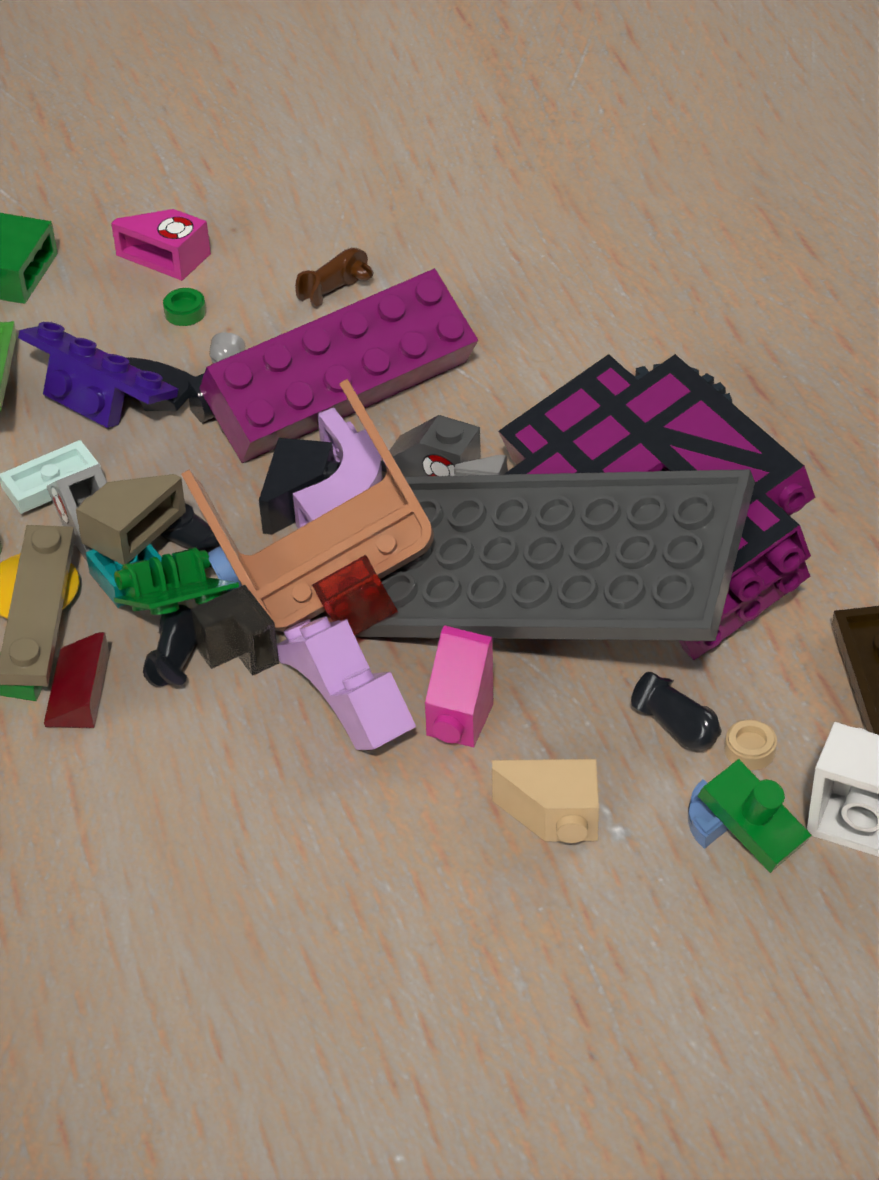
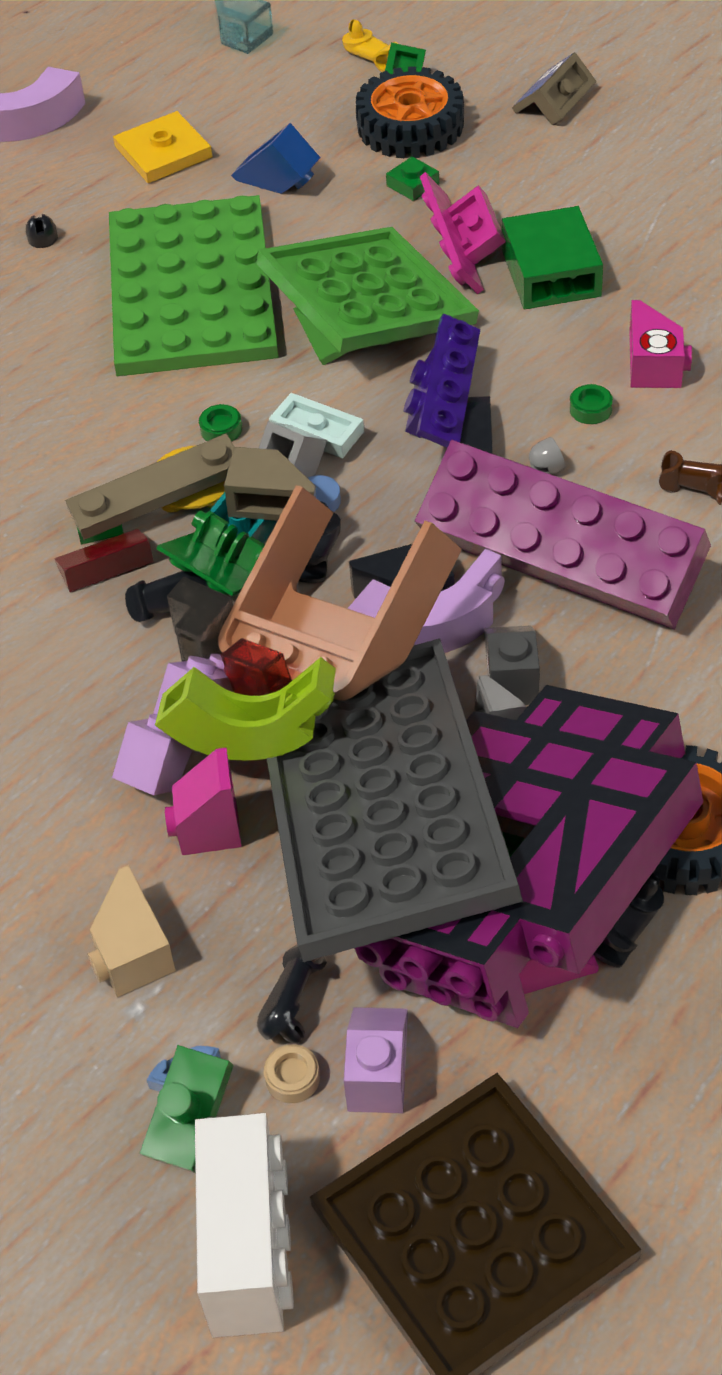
camera: 65 degrees right, 5 degrees up
none -> lime arch [155,657,336,761]
none -> lavender slope [343,1007,408,1113]

